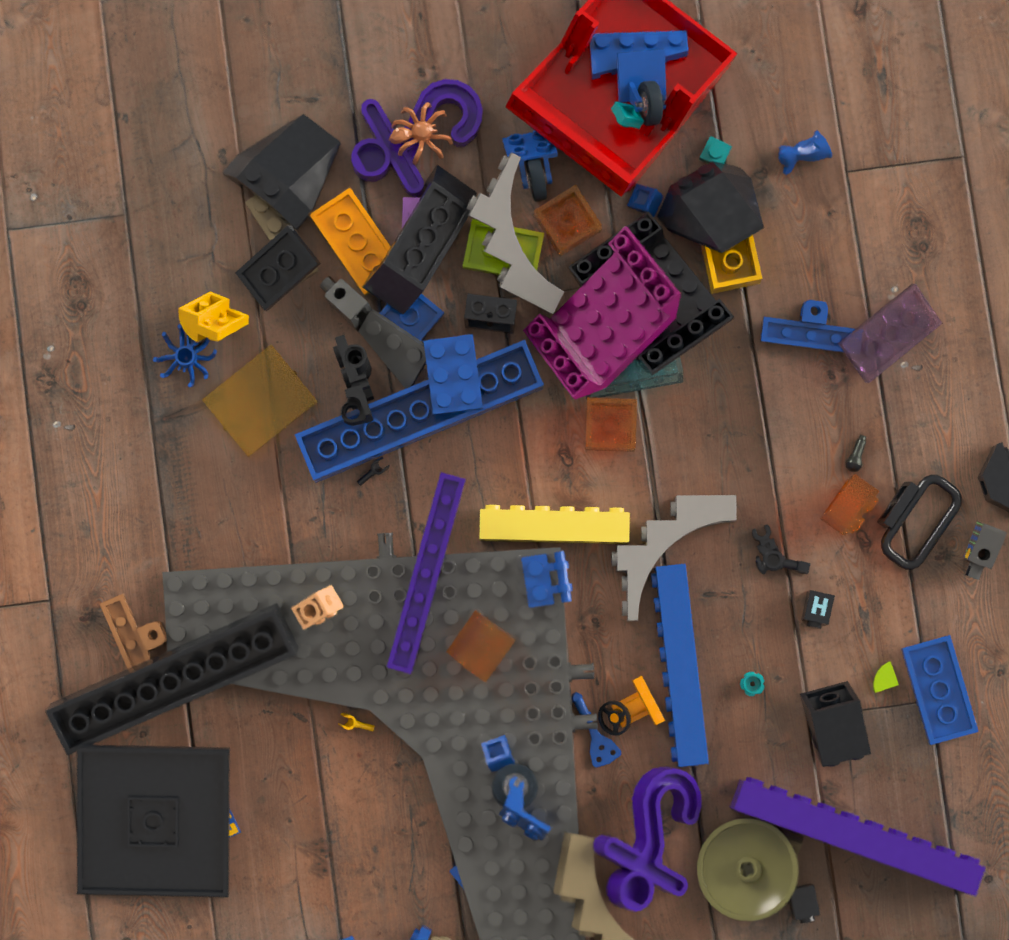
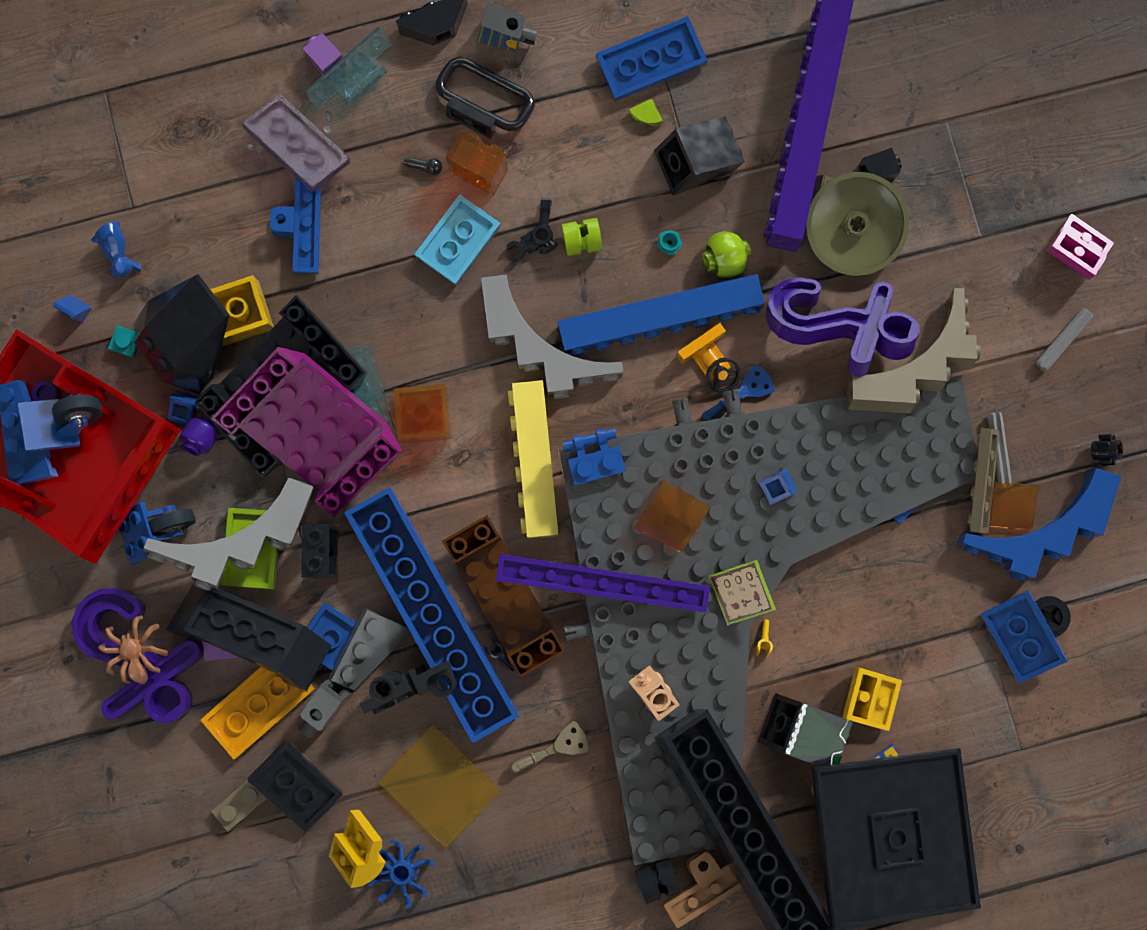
camera: 95 degrees left, 0 degrees up
black wedge [223,114,341,231] -> none
blue plate [423,334,483,416] -> none
plate [492,764,551,841] -> none
clear orange brick [534,185,602,257] -> none
teal plate [611,101,644,129] -> none
black brick [801,590,835,629] -> none
none -> dark purple tile [32,381,60,401]
none -> blue slope [53,295,91,323]
none -> dark purple head [179,417,218,456]
none -> medium lavender brick [303,33,345,79]
none -> clear light blue bracket [305,26,392,109]
none -> medium azure plate [414,194,501,286]
none -> reddish brown slope [442,515,566,678]
none -> dark tan piece [509,721,589,773]
none -> lime wheel [562,218,602,257]
none -> black wheel [634,858,681,904]
none -> lime plant [702,231,751,279]
none -> piece [709,560,776,625]
none -> slope [758,693,853,766]
none -> yellow brick [842,667,902,731]

